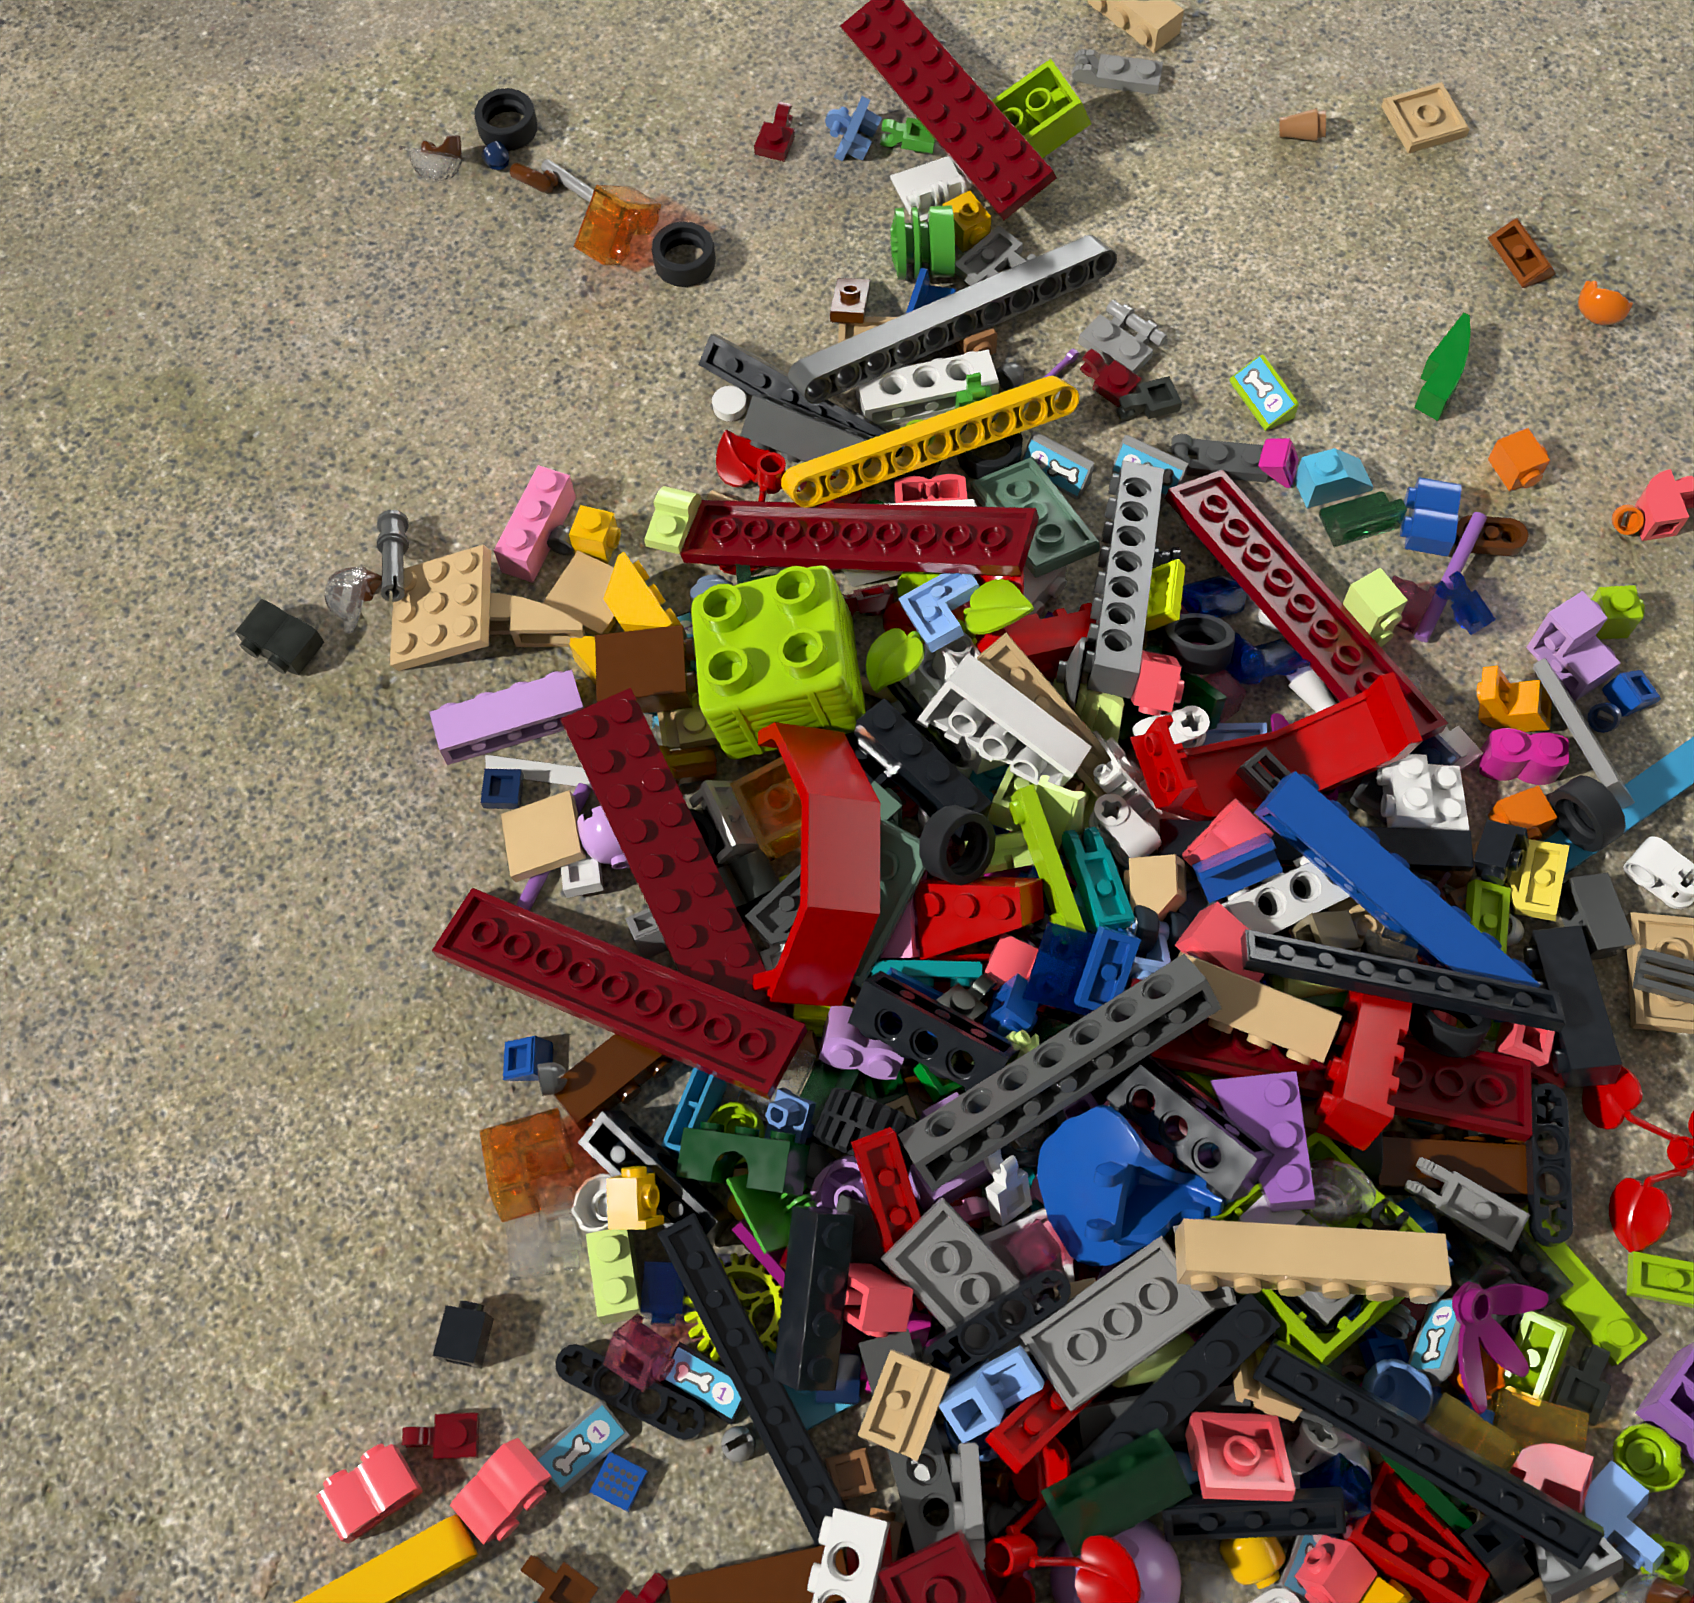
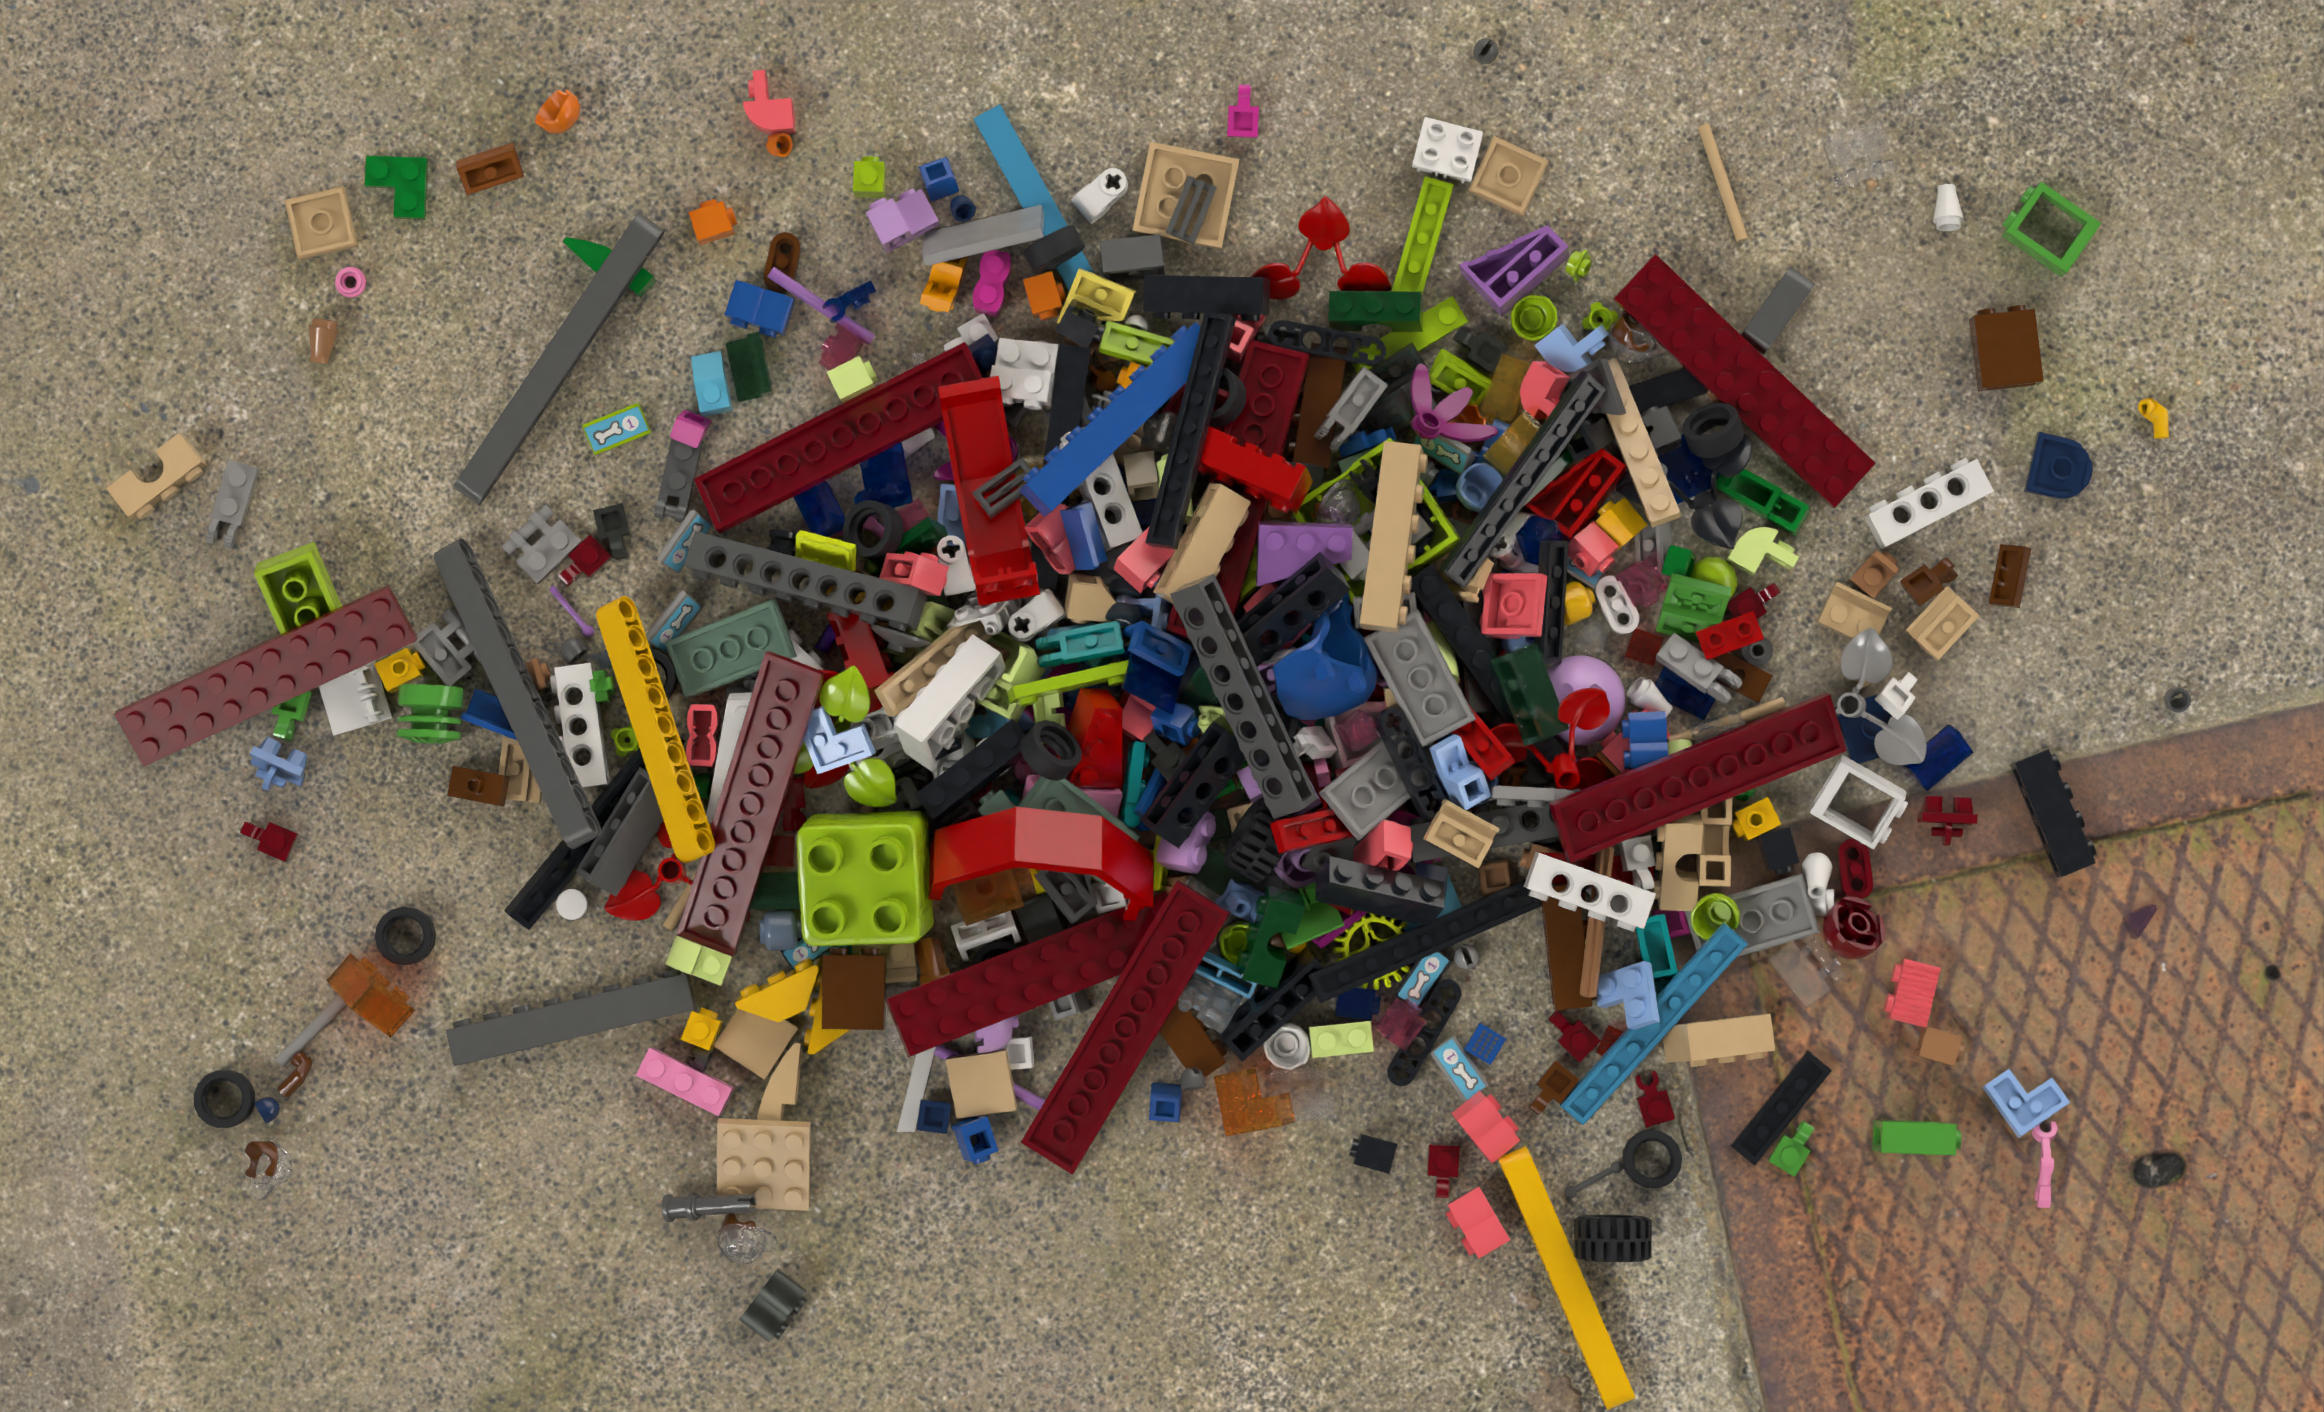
camera: 85 degrees left, 20 degrees up
lavender brick [429,670,584,765] -> none
yellow brick [606,1166,664,1230] -> none
none -> bright pink plate [335,267,366,298]
none -> green plate [364,156,428,220]
none -> dark grey brick [446,970,697,1066]
none -> dark grey beam [453,213,665,505]
none -> blue brick [950,1115,999,1164]
none -> clear plate [1178,973,1244,1034]
none -> dark green arch [1328,291,1424,332]

